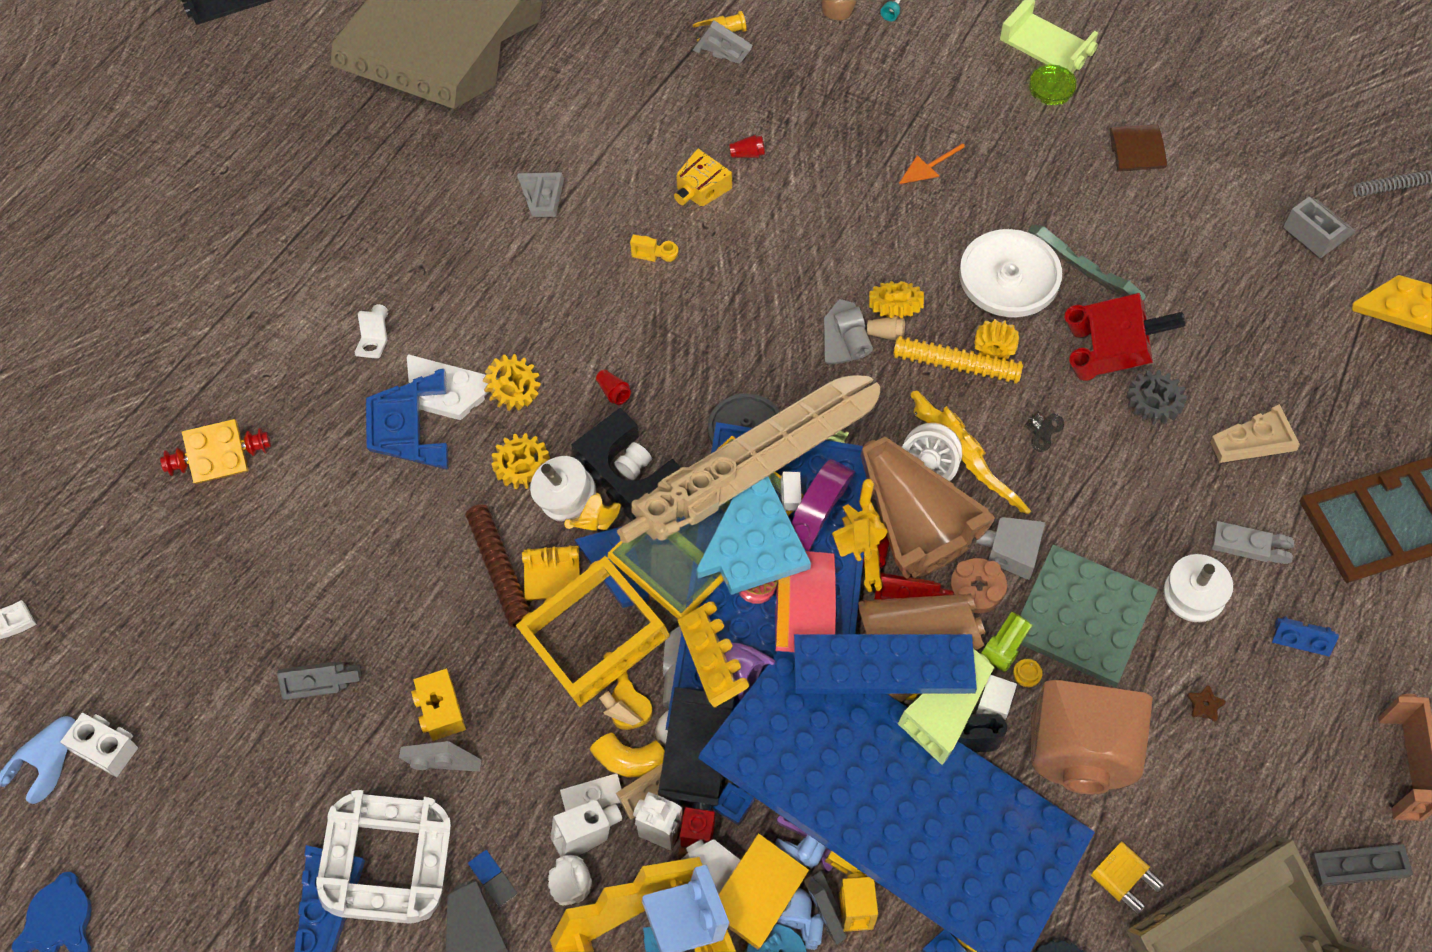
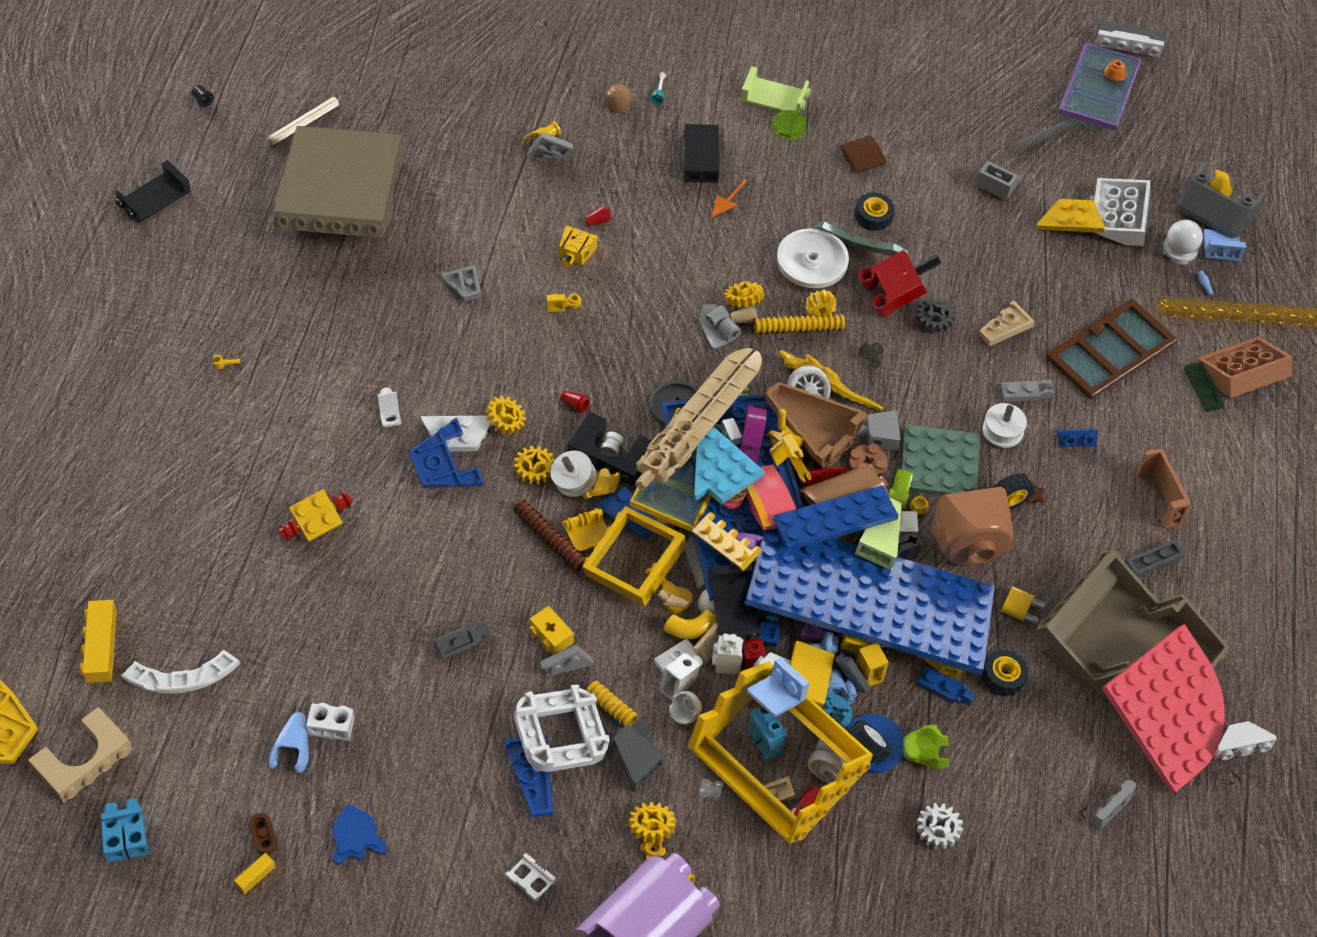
camera: 25 degrees left, 5 degrees down
none -> yellow hand [213,355,240,370]
none -> yellow piece [586,680,638,727]
none -> black panel [684,124,720,183]
none -> black wheel [854,192,895,231]
none -> black wheel [993,473,1035,510]

